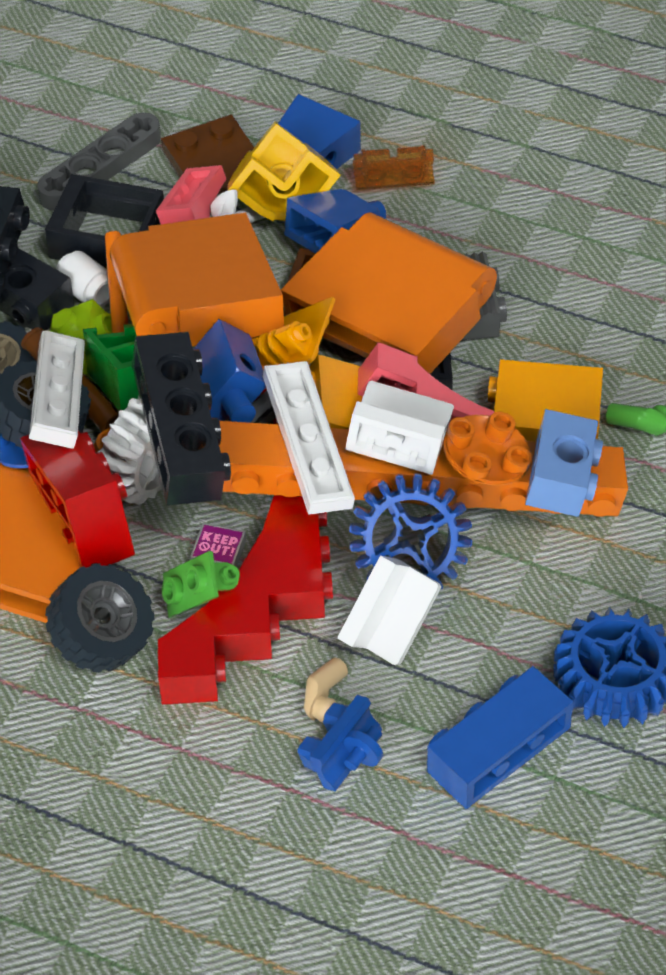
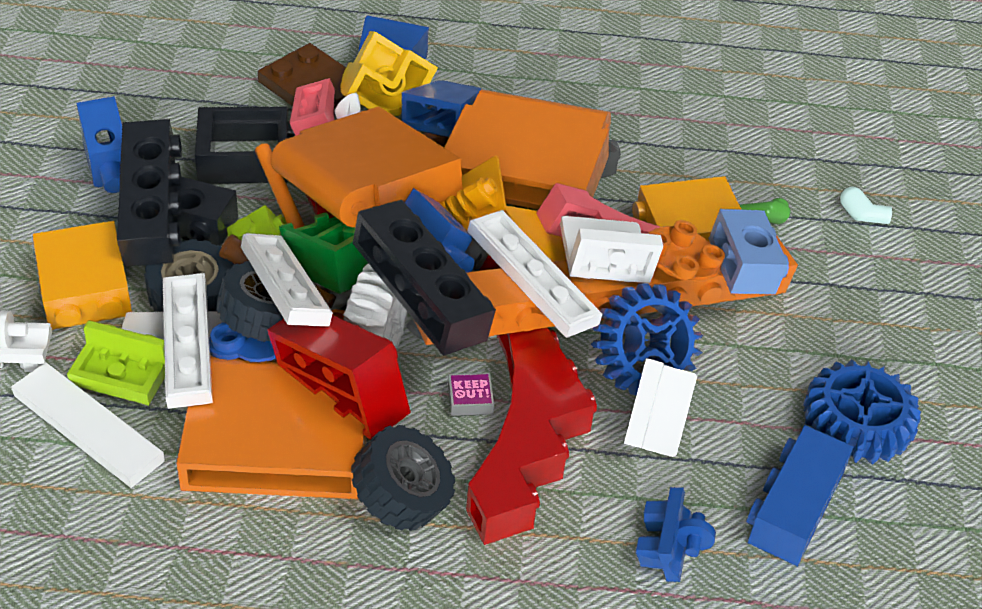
camera: 25 degrees left, 5 degrees down
dark grey beam [37,113,161,211] -> none
white brick [56,251,110,307] -> none
bright green hinge [162,551,240,618] -> none
tan arm [303,657,348,723] -> none
clear orange hinge [352,145,435,190] -> none

